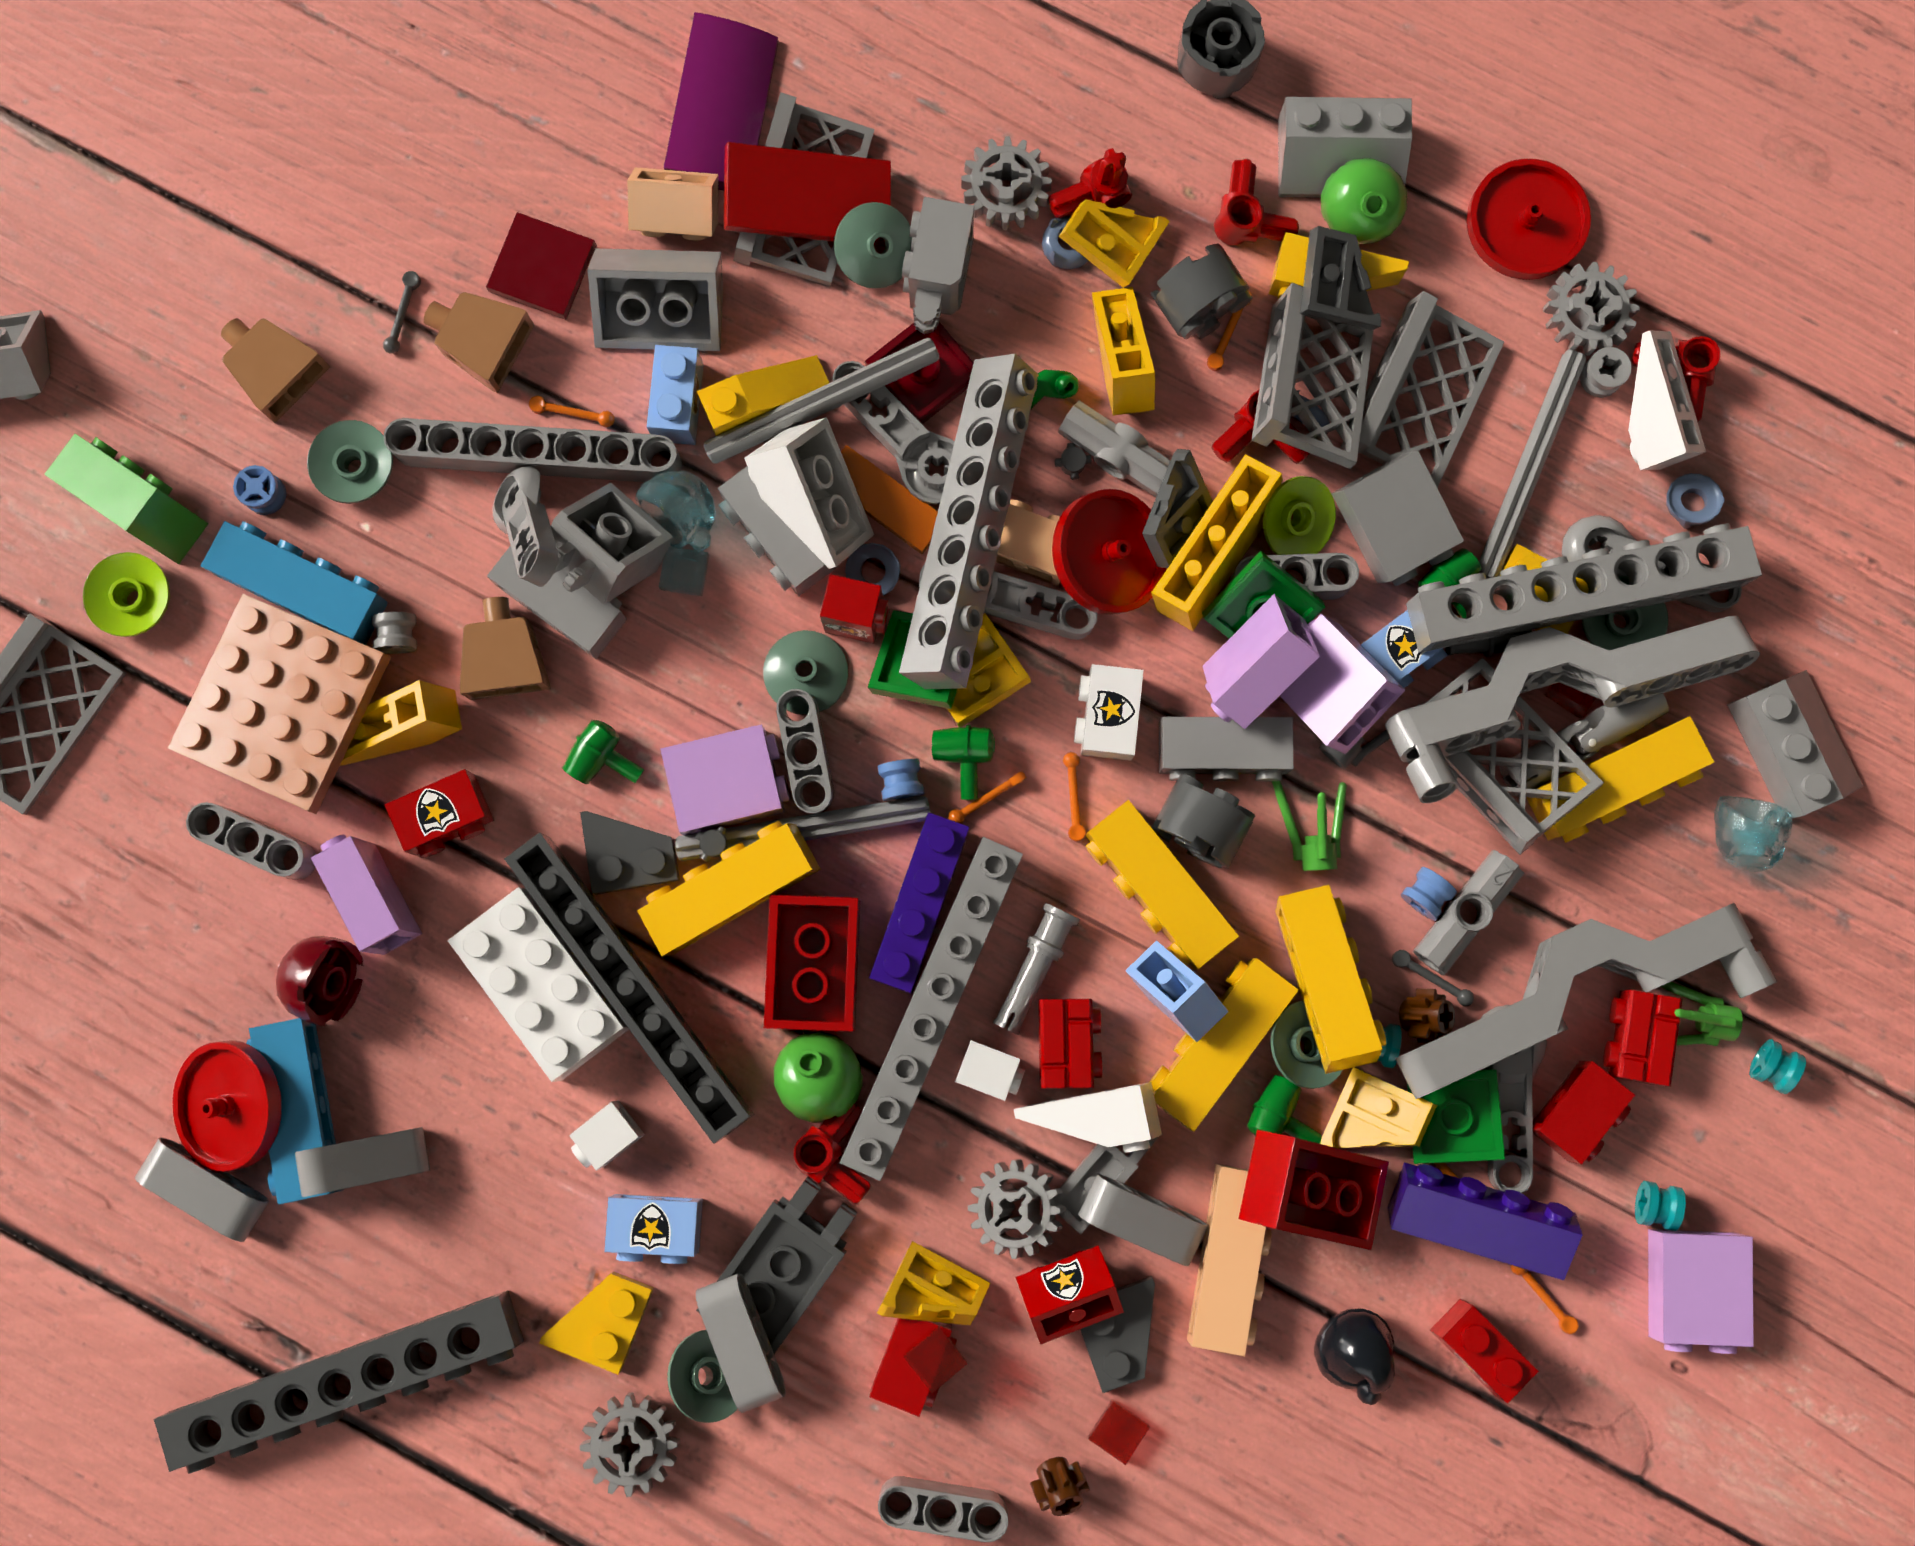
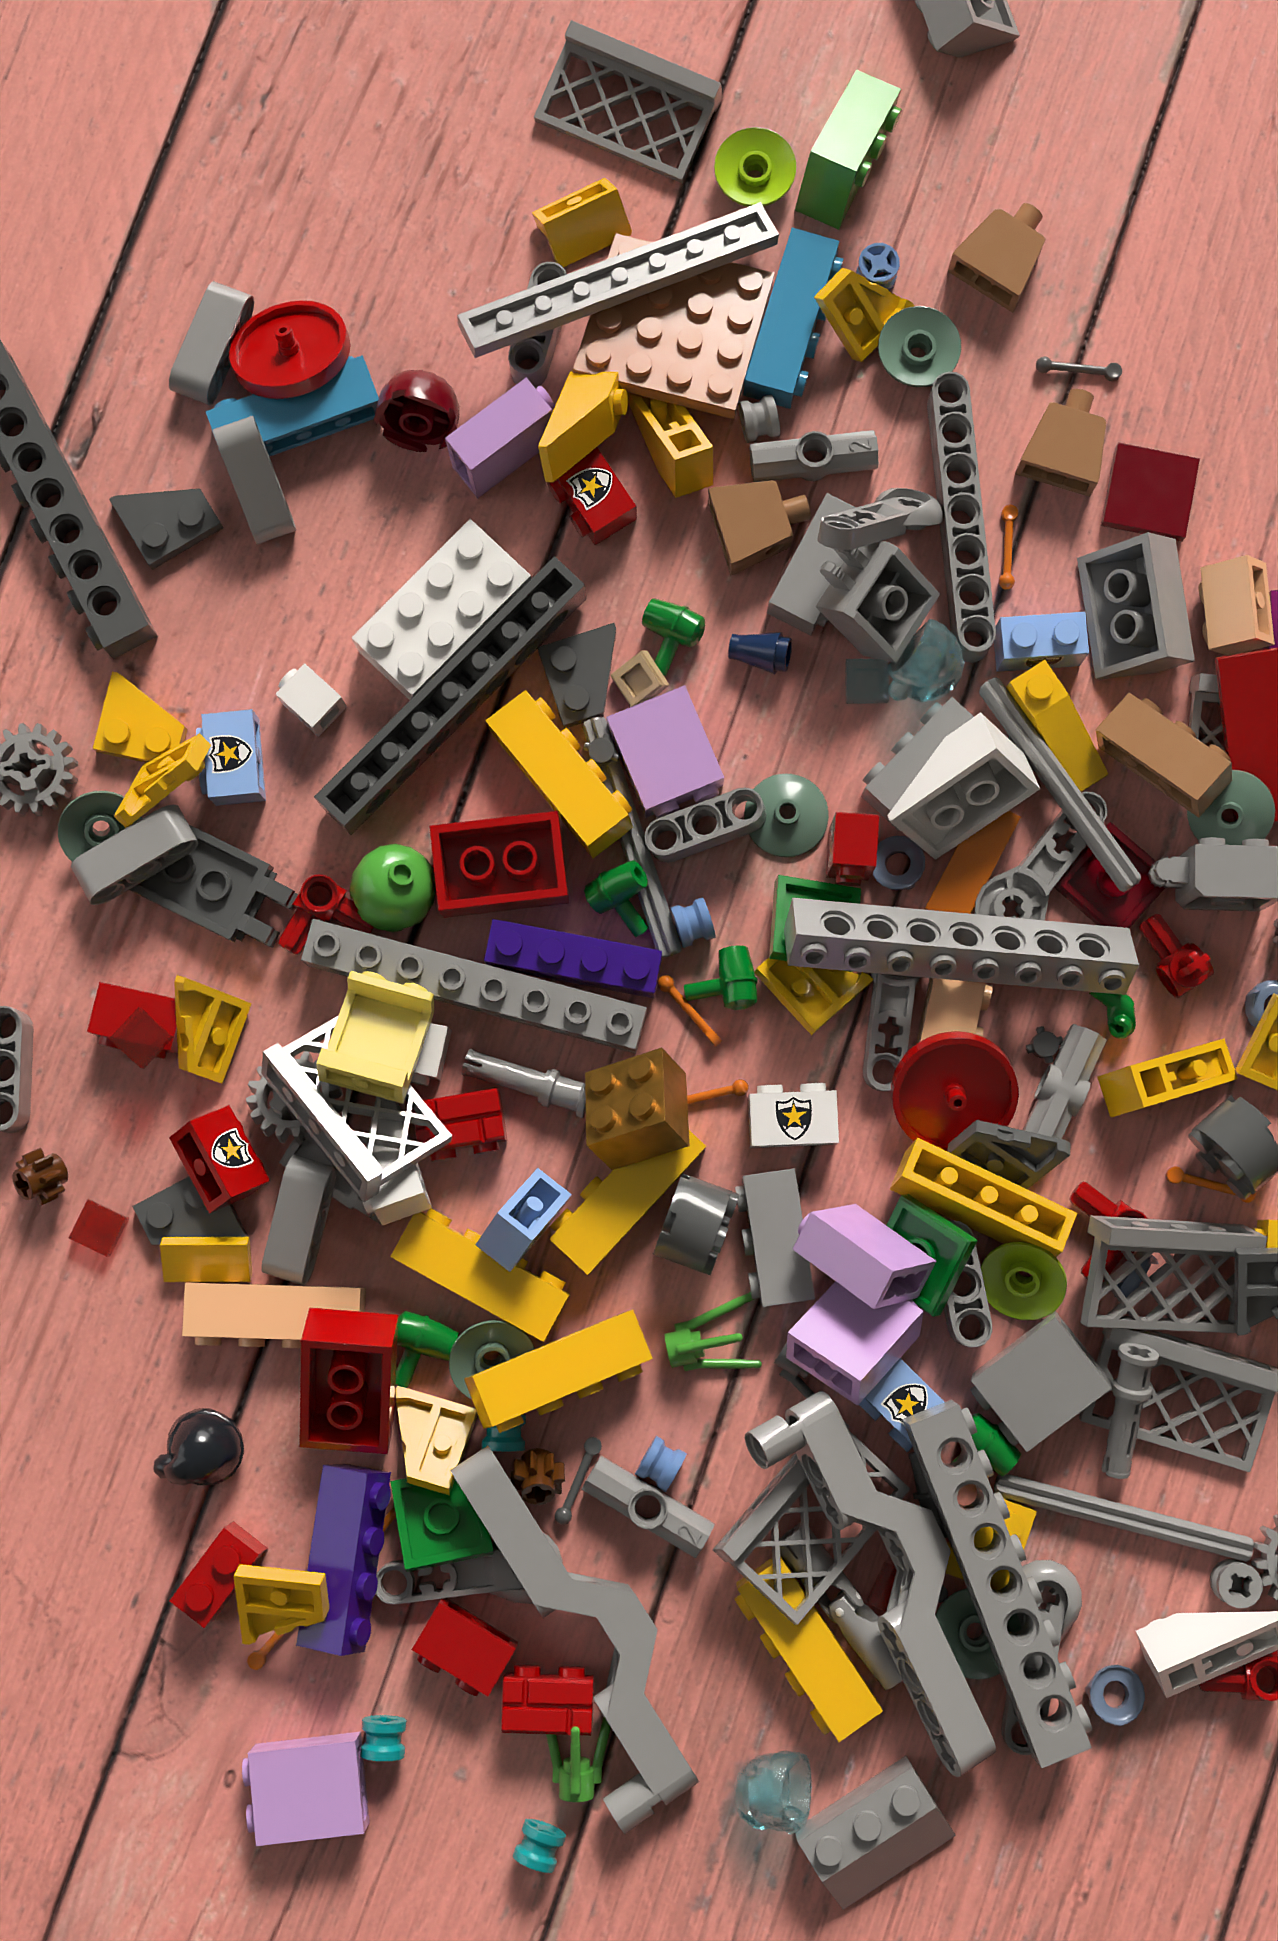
camera: 85 degrees right, 0 degrees up
none -> dark grey wing [109,488,224,570]
none -> yellow wing [114,733,211,828]
none -> yellow tile [160,1237,252,1282]
none -> yellow wing [233,1564,329,1645]
none -> fence [261,1016,452,1202]
none -> light yellow panel [316,971,434,1104]
none -> plate [457,202,779,358]
none -> yellow panel [532,178,632,267]
none -> yellow slope [538,371,628,482]
none -> green piece [584,860,648,937]
none -> pearl gold brick [585,1047,690,1170]
none -> tan tile [610,650,669,707]
none -> dark blue cone [728,632,792,674]
none -> light grey piece [749,430,879,482]
none -> yellow wing [814,268,914,362]
none -> medium nougat brick [1096,693,1232,818]
none -> light grey pin [1101,1343,1159,1479]
none -> red axle [1139,914,1214,998]

